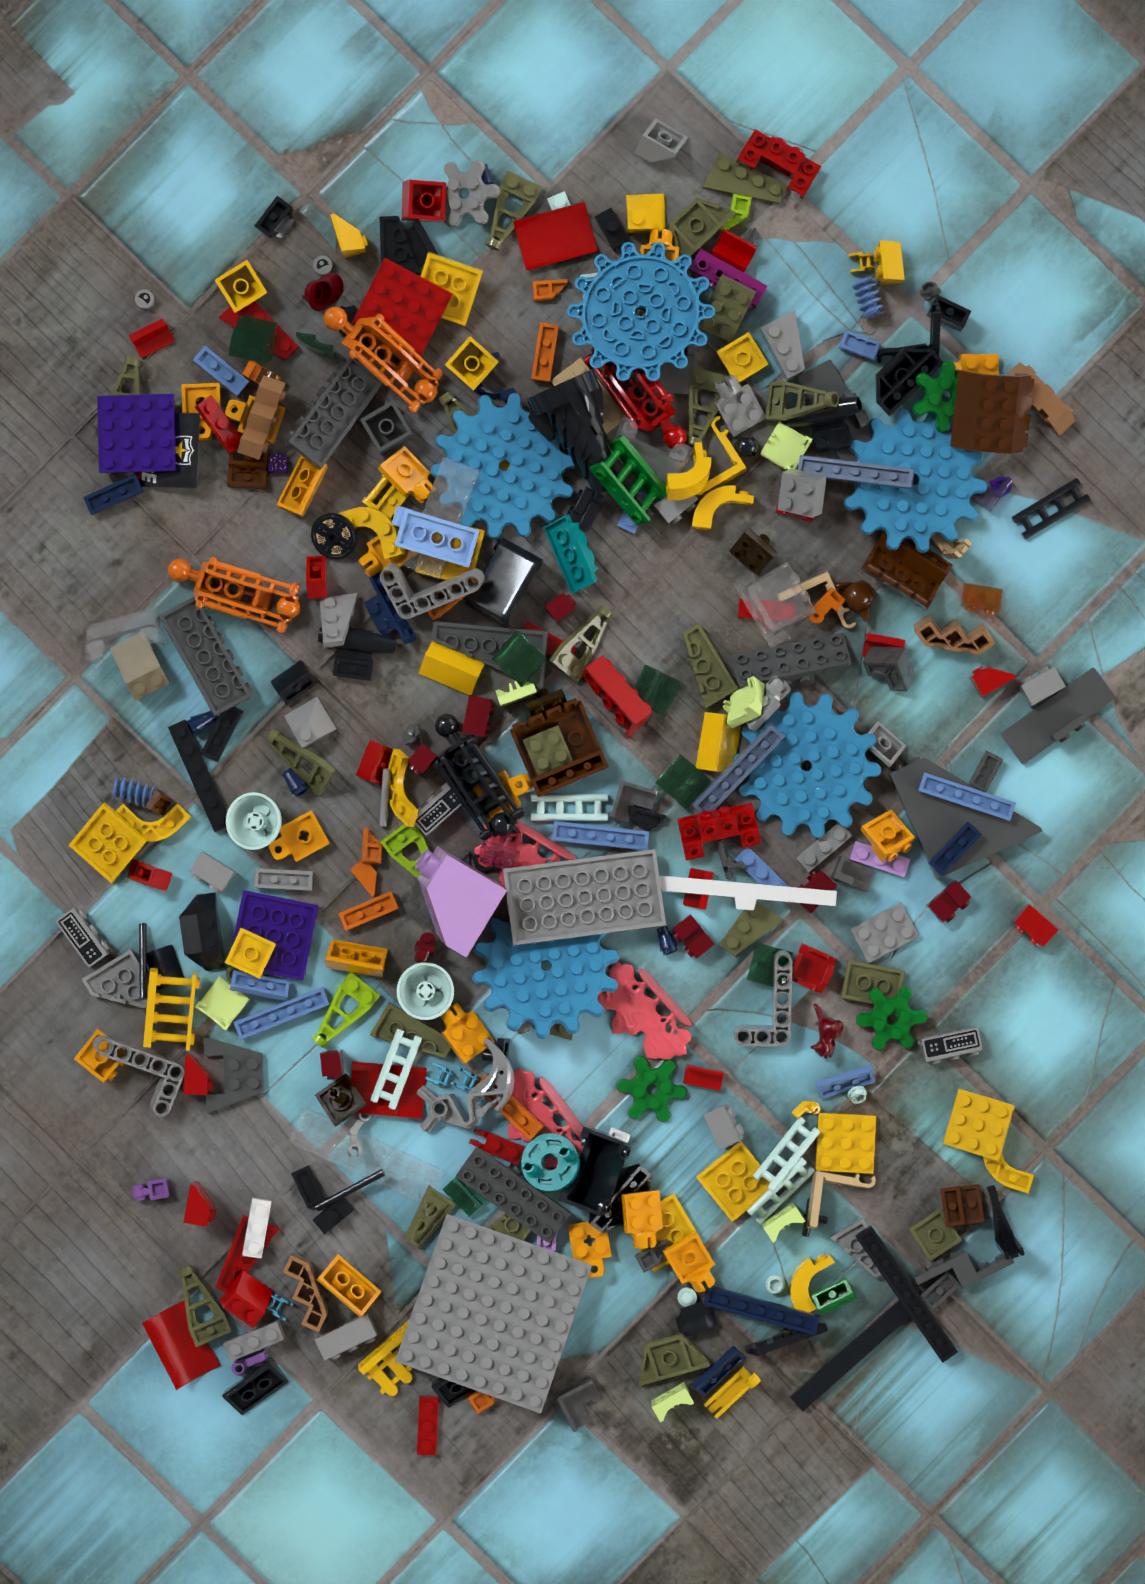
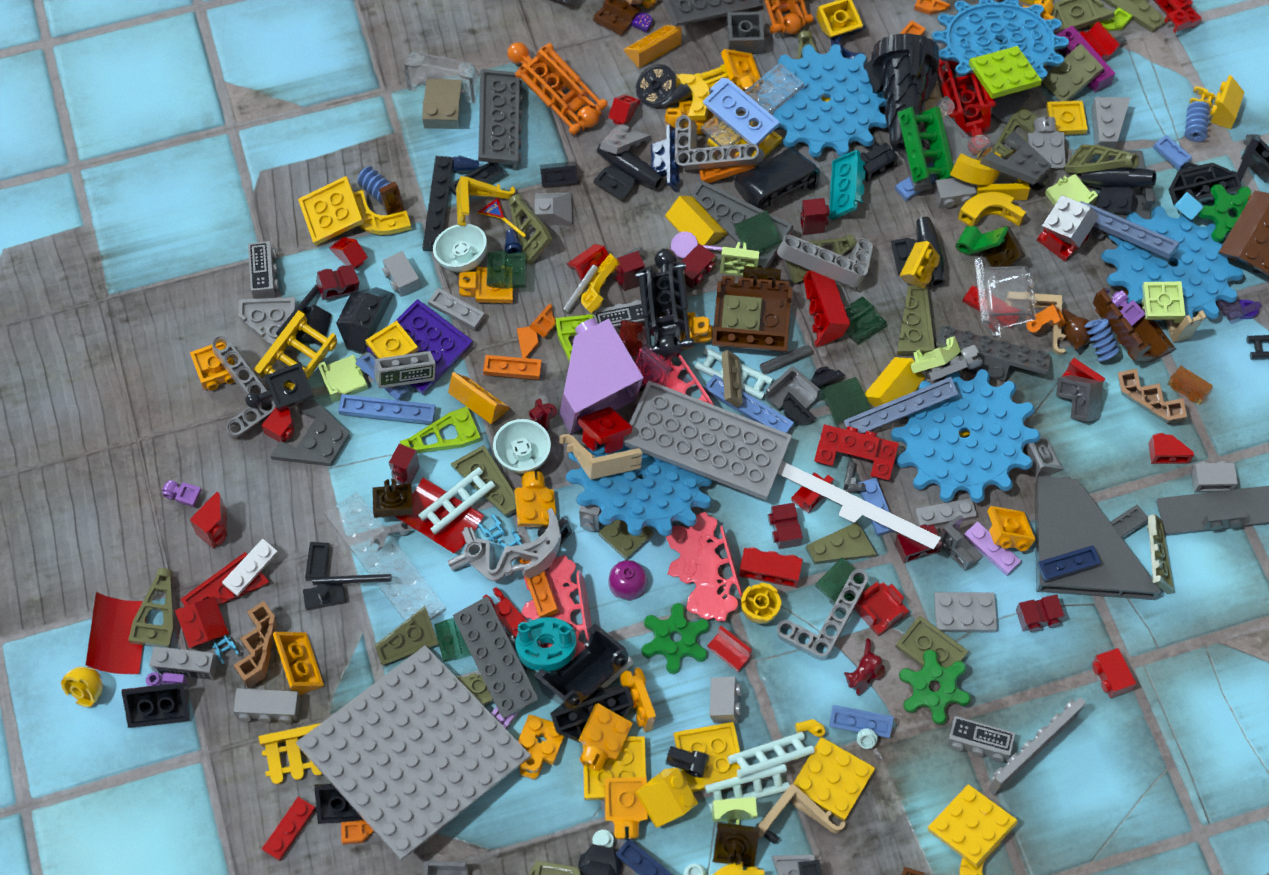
camera: 25 degrees right, 25 degrees down
dark grey tile [635,1238,667,1273] -> none
dark blue cone [656,925,678,955] -> none
medium blue plate [918,772,1016,821] -> none
none -> yellow cylinder [60,666,103,707]
none -> black plate [245,362,314,411]
none -> dark red brick [316,265,360,300]
none -> light grey brick [374,351,435,389]
none -> yellow hinge [456,176,515,226]
none -> piece [477,198,526,238]
none -> clear green slope [486,250,527,288]
none -> tan hinge [559,434,643,480]
none -> red panel [578,407,633,454]
none -> magenta cylinder [608,560,648,601]
none -> clear red hips [619,320,643,356]
none -> light orange plate [620,667,656,733]
none -> yellow slope [636,768,698,827]
none -> black cone [661,83,692,109]
none -> black piece [665,746,710,778]
none -> lavender piece [671,232,722,258]
none -> dark brown plate [713,822,760,867]
none -> dark tan plate [721,350,743,407]
none -> red brick [739,547,803,588]
none -> yellow cylinder [741,582,781,624]
none -> dark grey axle [760,344,812,374]
none -> light grey beam [777,235,873,287]
none -> black plate [811,366,845,389]
none -> black plate [891,217,945,287]
none -> yellow slope [900,241,940,289]
none -> green door [955,226,1008,255]
none -> lime plate [969,46,1042,99]
none -> dark grey wing [980,131,1052,185]
none -> light grey plate [988,697,1086,796]
none -> medium blue piece [1085,319,1120,361]
none -> medium lavender plate [1112,290,1145,326]
none -> yellowish green piece [1142,281,1185,323]
none -> olive wing [1147,514,1175,594]
none -> medium azure slope [1174,192,1203,220]

